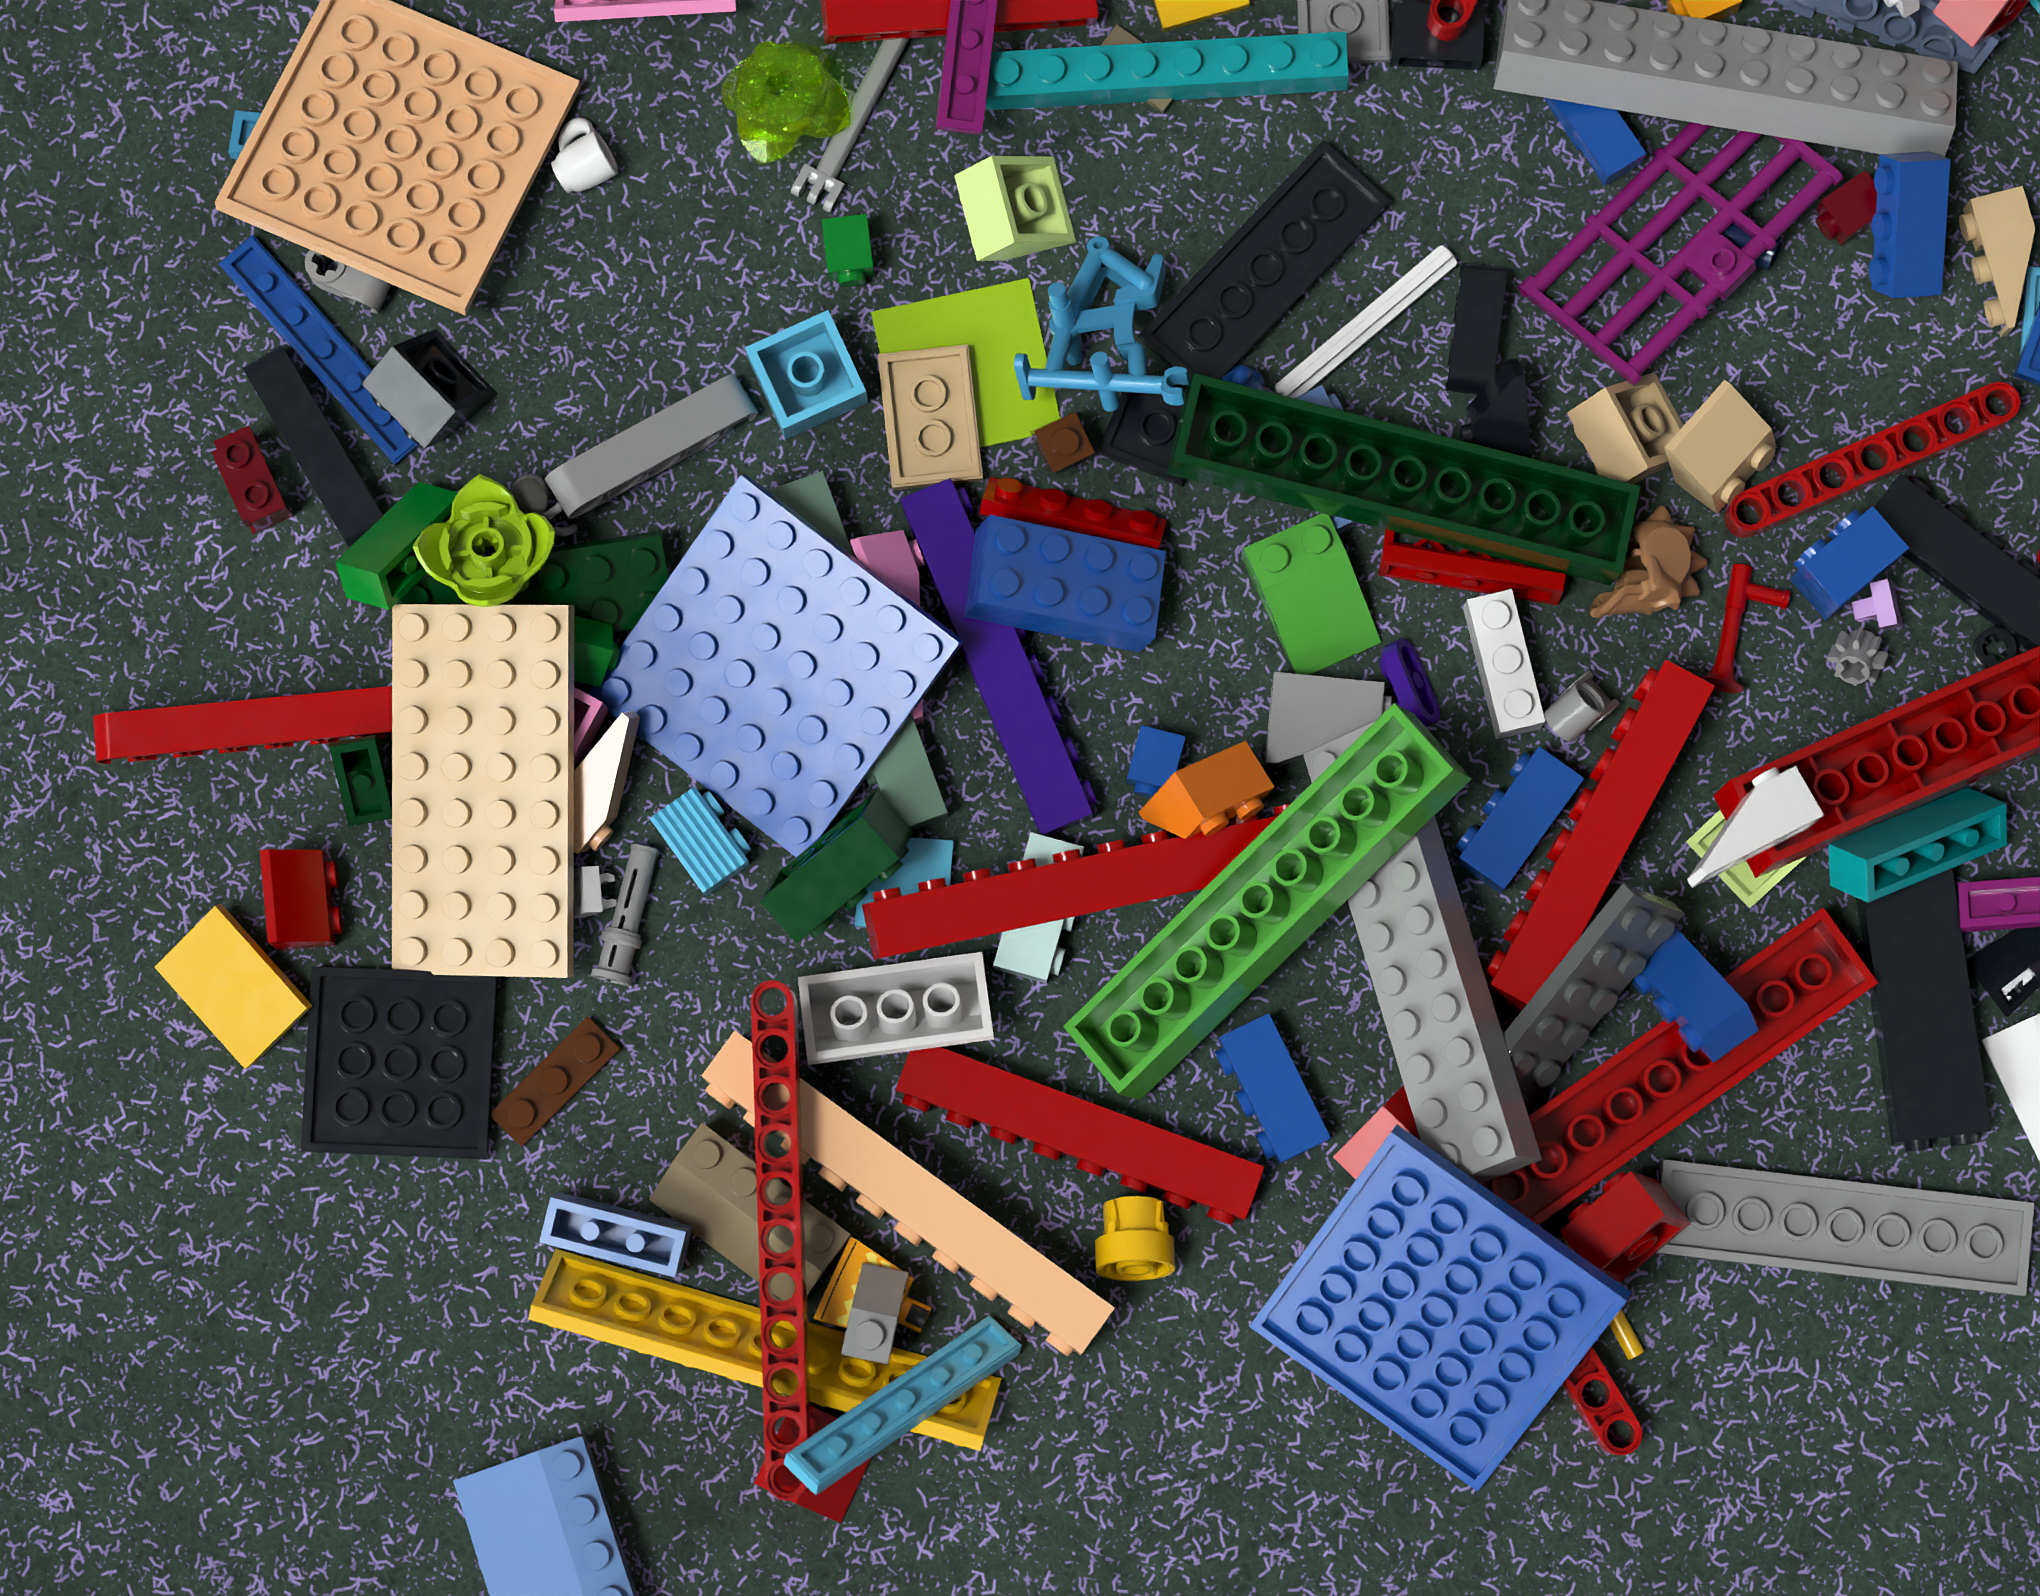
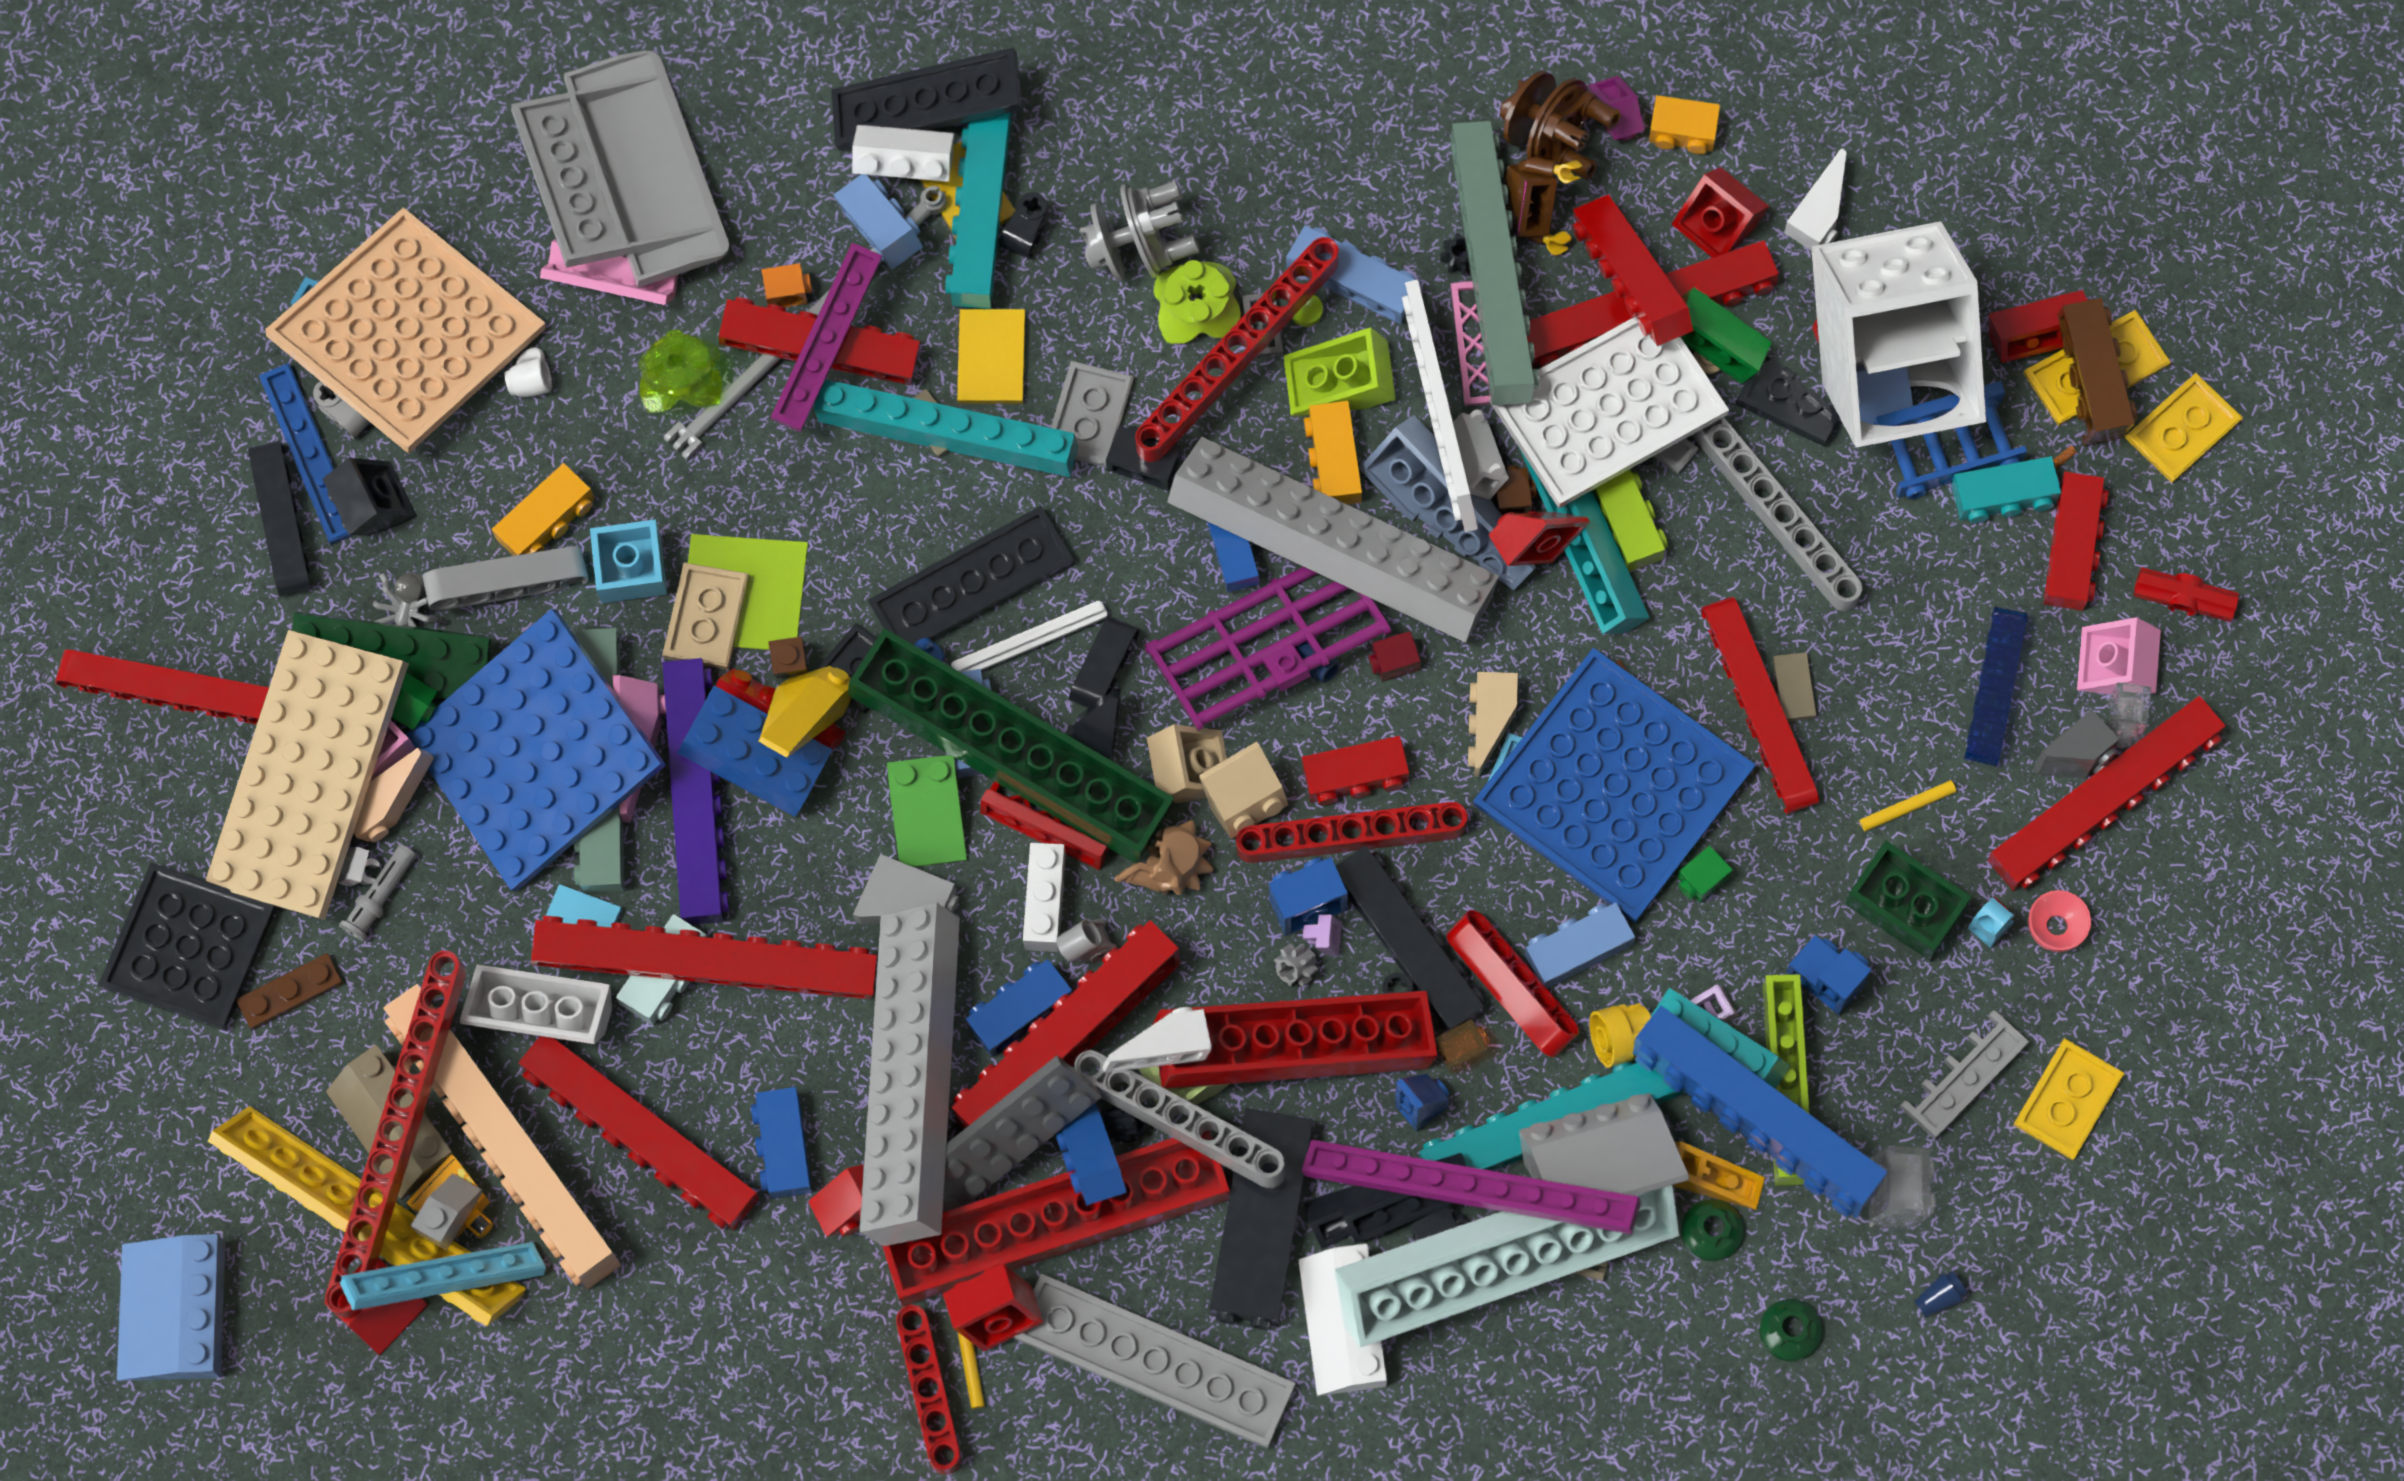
camera: 20 degrees right, 10 degrees down
yellow tile [155,904,312,1069] -> none
dark red window [211,425,293,534] -> none
red slope [260,849,343,951] -> none
dark green slope [329,735,392,826] -> none
green brick [335,482,458,610] -> none
lime brick [413,474,556,607] -> none
medium blue brick [539,1192,693,1277] -> none
medium azure brick [650,786,751,897] -> none
dark green brick [759,790,913,943] -> none
green brick [821,214,874,287] -> none
yellowish green slope [954,156,1076,261] -> none
dark azure piece [1014,236,1190,412] -> none
bright green brick [1063,703,1472,1100] -> none
yellow piece [1095,1196,1175,1281] -> none
blue brick [1126,725,1185,798] -> none
orange slope [1139,741,1274,839] -> none
plate [1249,1124,1632,1492] -> none
dark purple plate [1379,638,1440,727] -> none
red piece [1700,564,1790,694] -> none
teal brick [1828,787,2007,903] -> none
blue brick [1869,151,1951,298] -> none
none -> light orange brick [491,463,595,556]
none -> yellow wedge [759,666,852,758]
none -> light grey beam [1075,1051,1286,1188]
none -> black gear [1103,1105,1148,1143]
none -> red brick [1302,736,1409,806]

